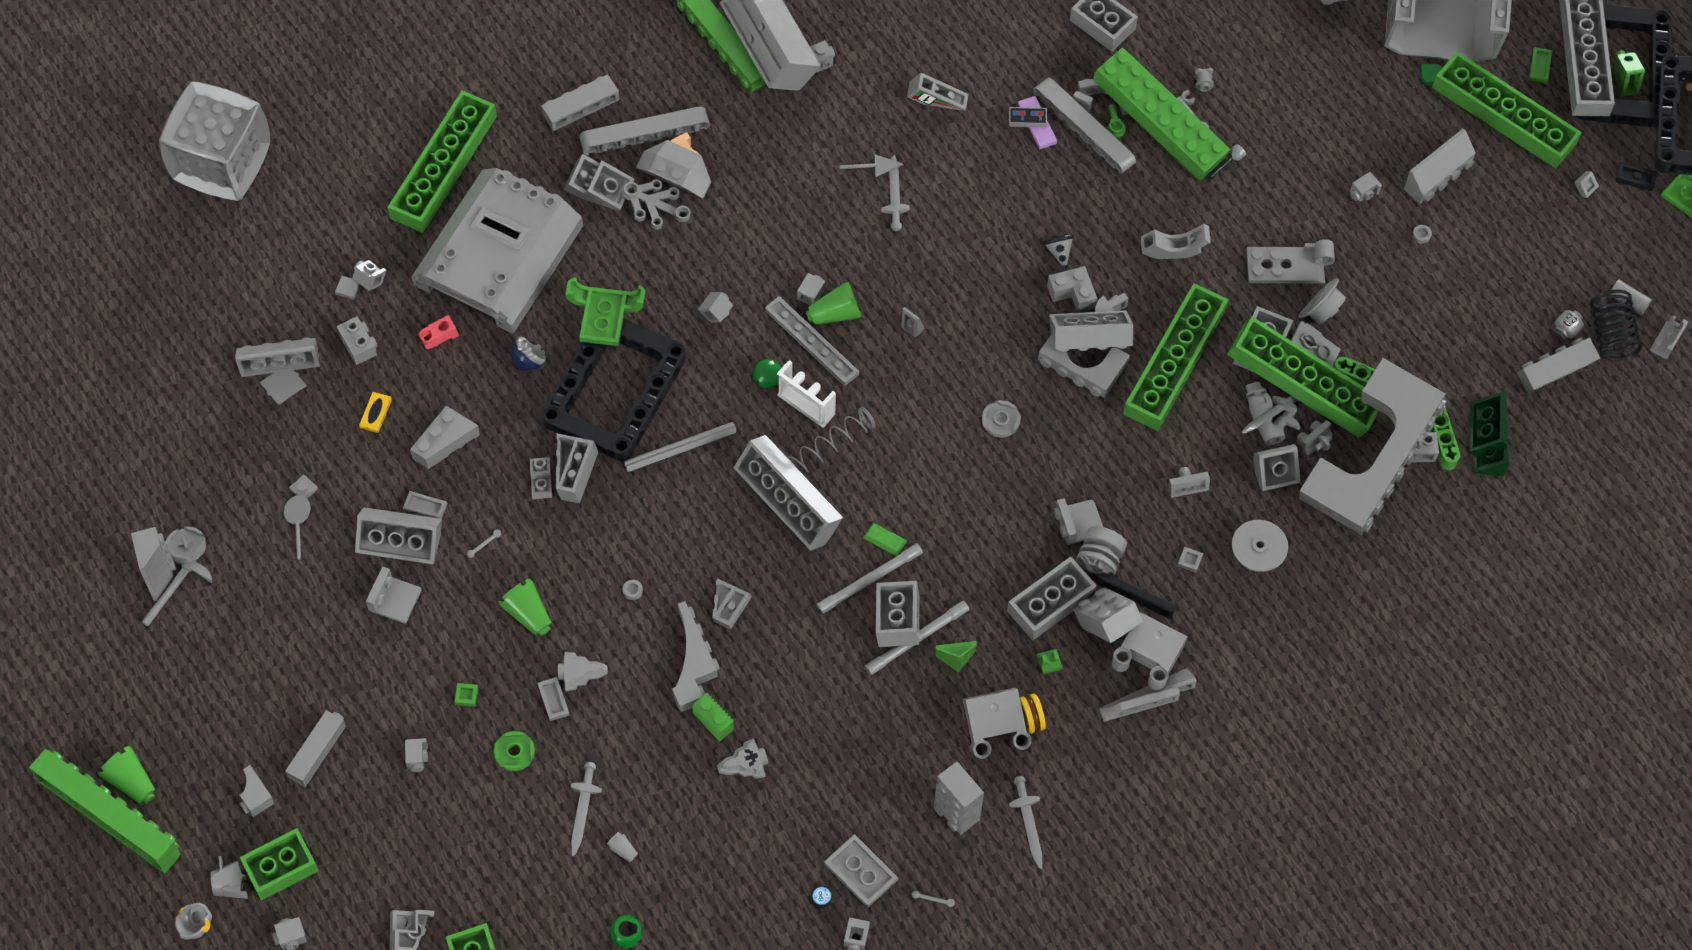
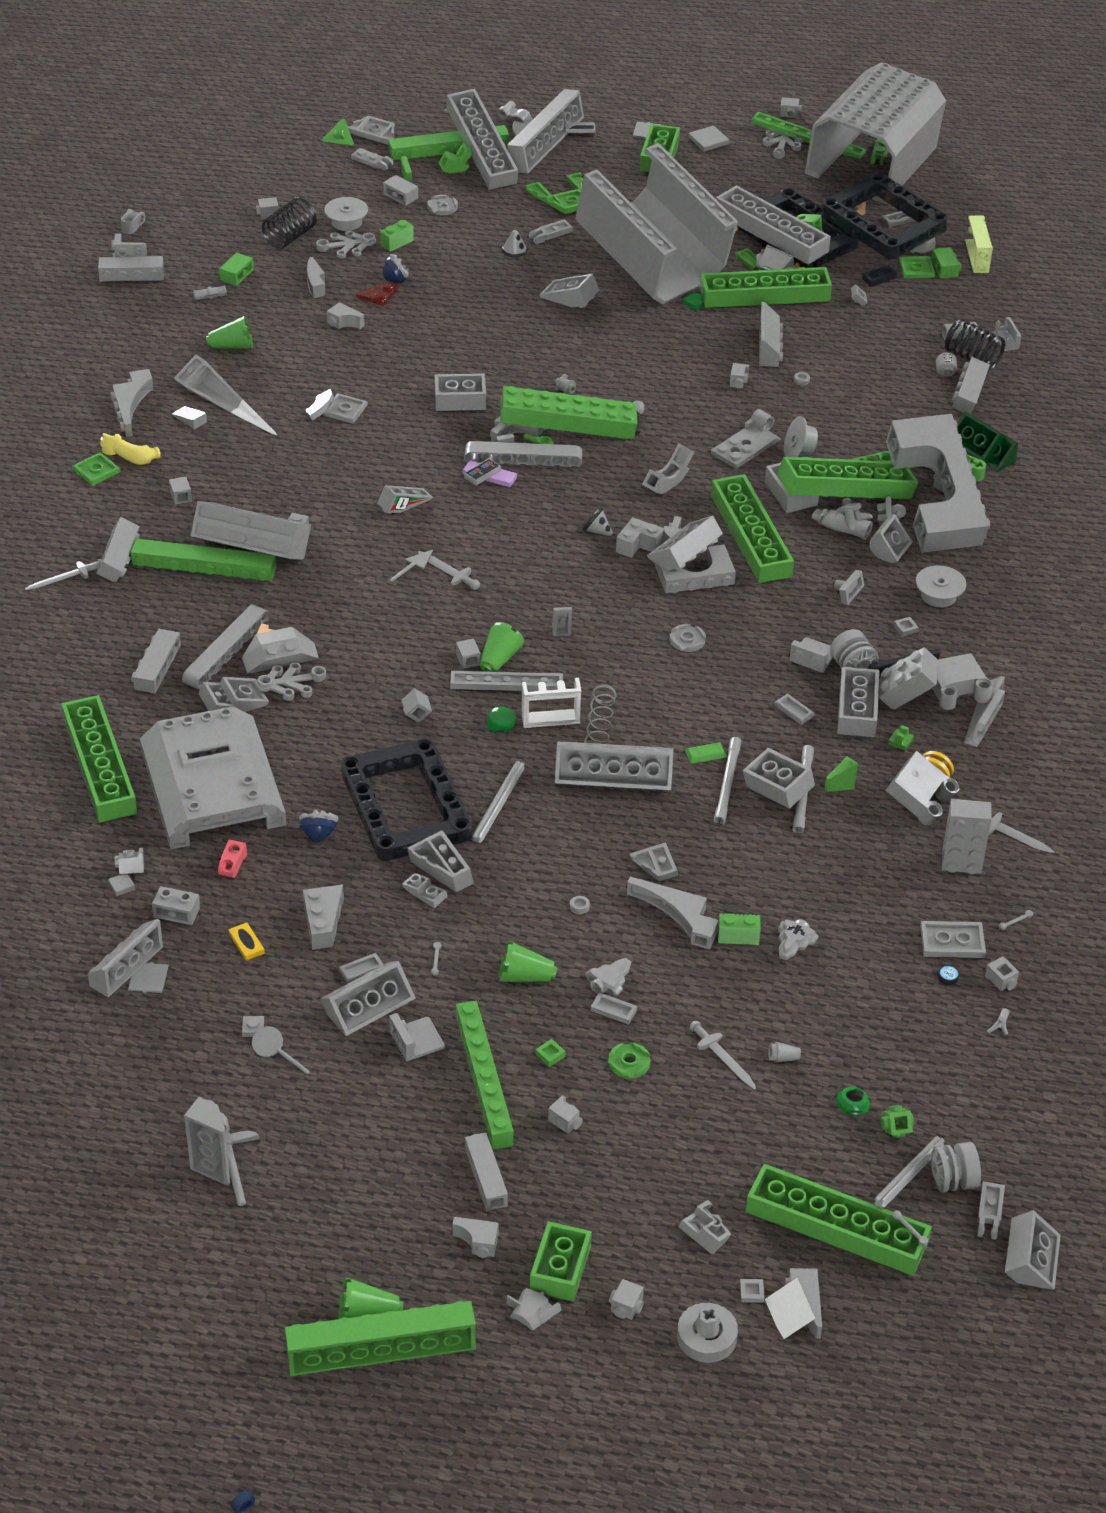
camera: 45 degrees left, 20 degrees down
light grey hair [175,903,212,940] -> none
bright green piece [566,277,645,346] -> none
none -> bright green brick [456,1001,514,1150]
none -> light grey torso [756,245,805,271]
none -> light grey tile [774,694,814,725]

